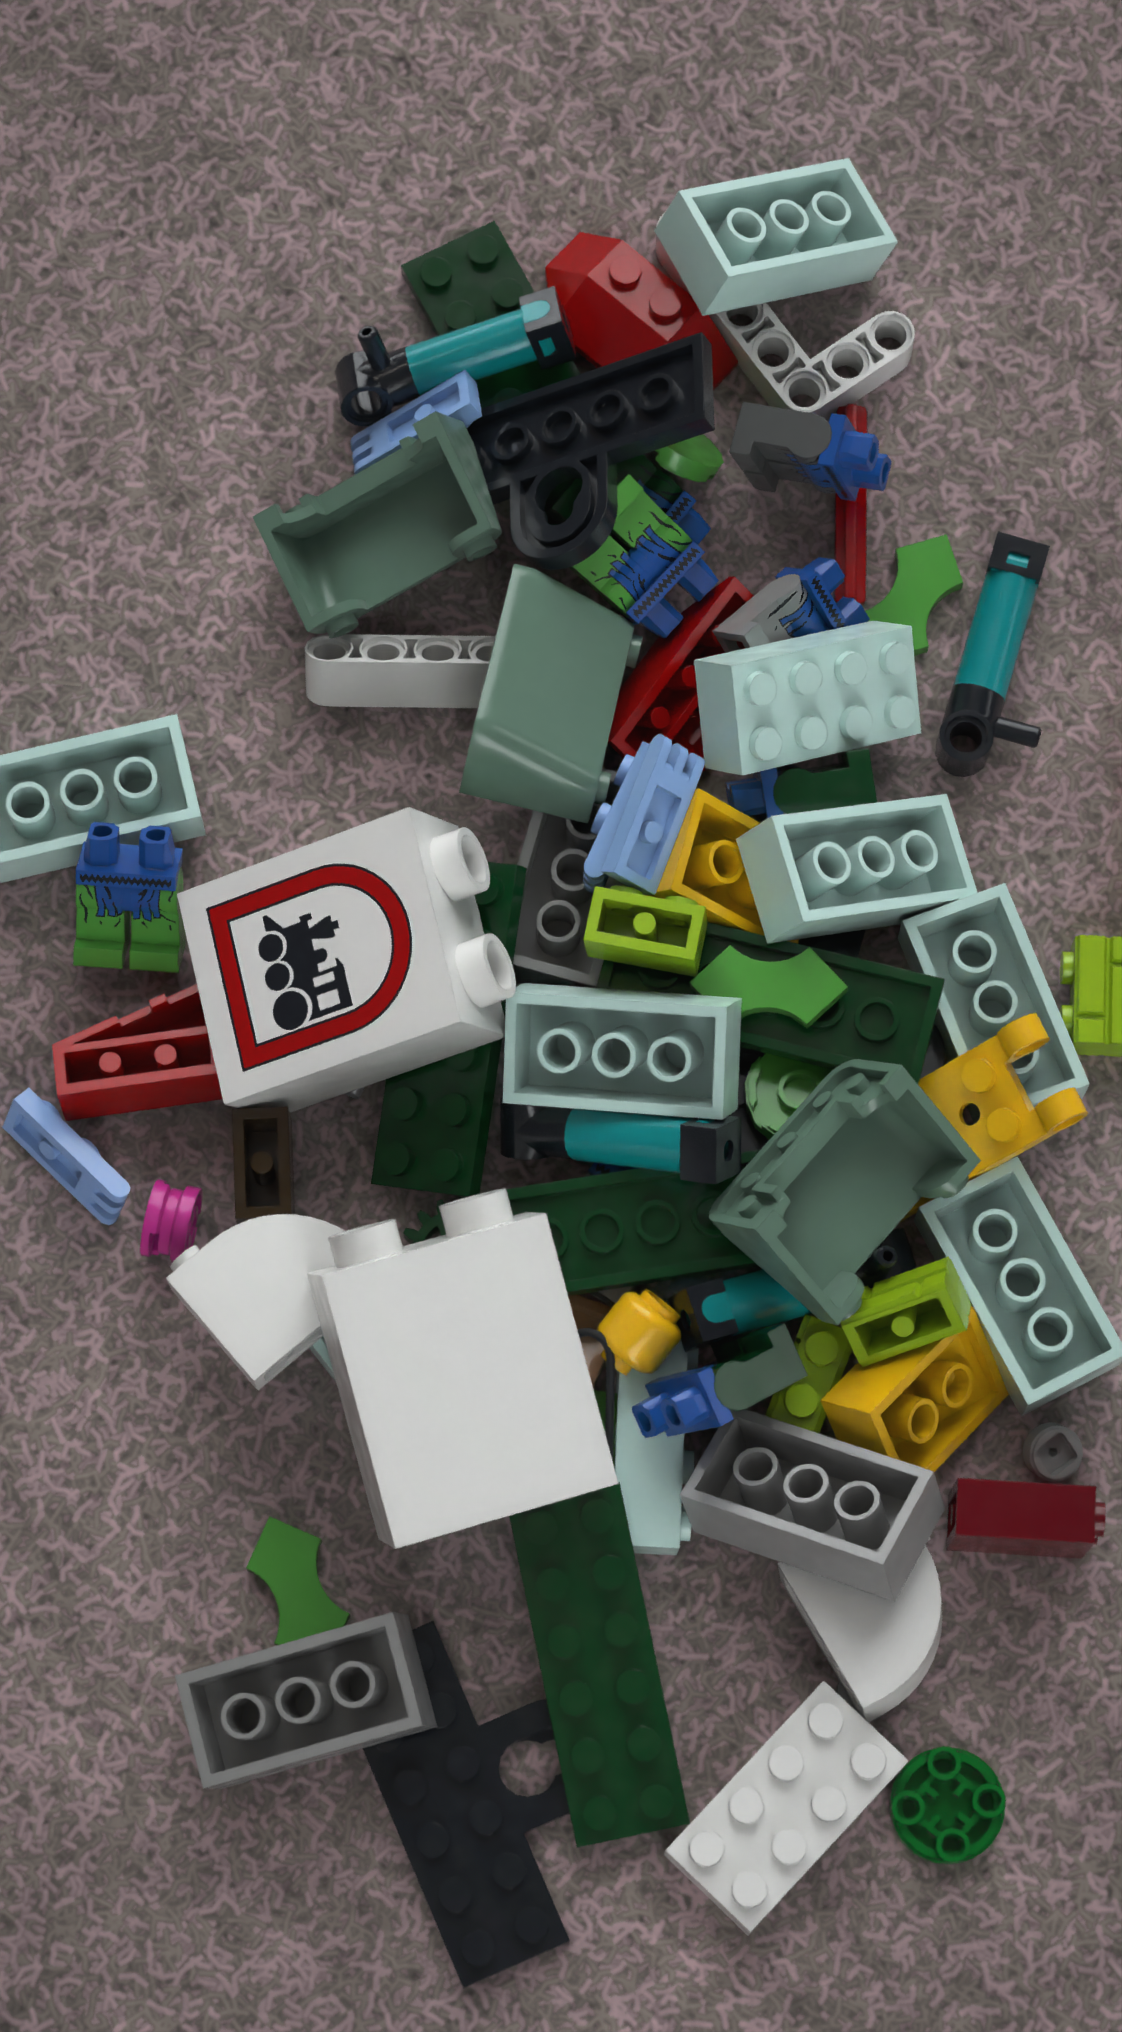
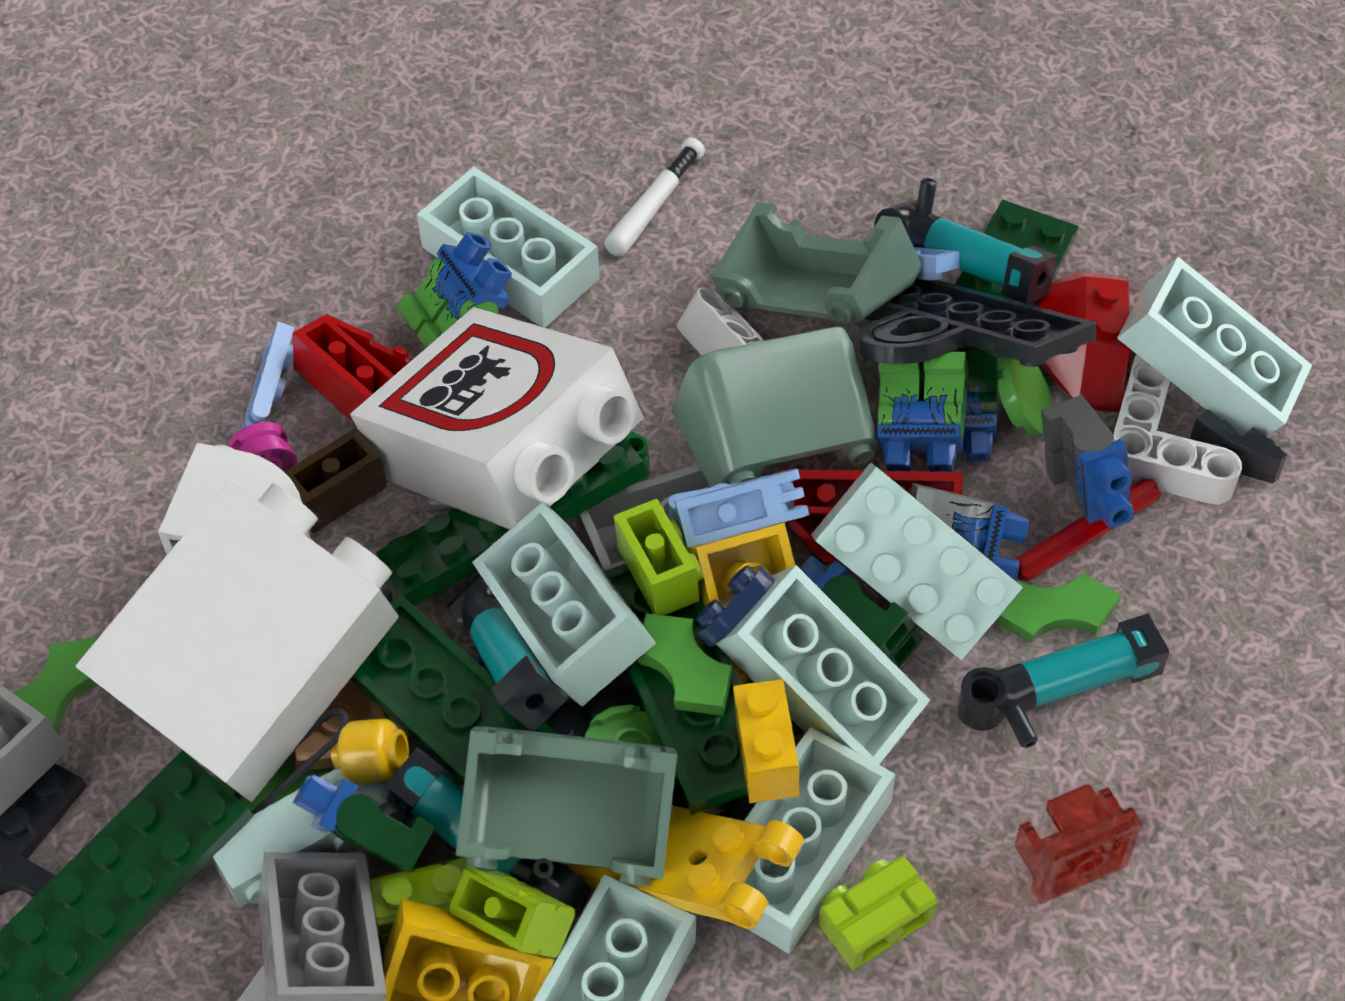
camera: 55 degrees right, 20 degrees down
none -> white piece [604,137,705,257]
none -> dark blue plate [695,565,775,647]
none -> yellow brick [733,679,800,803]
none -> black slope [1190,409,1287,483]

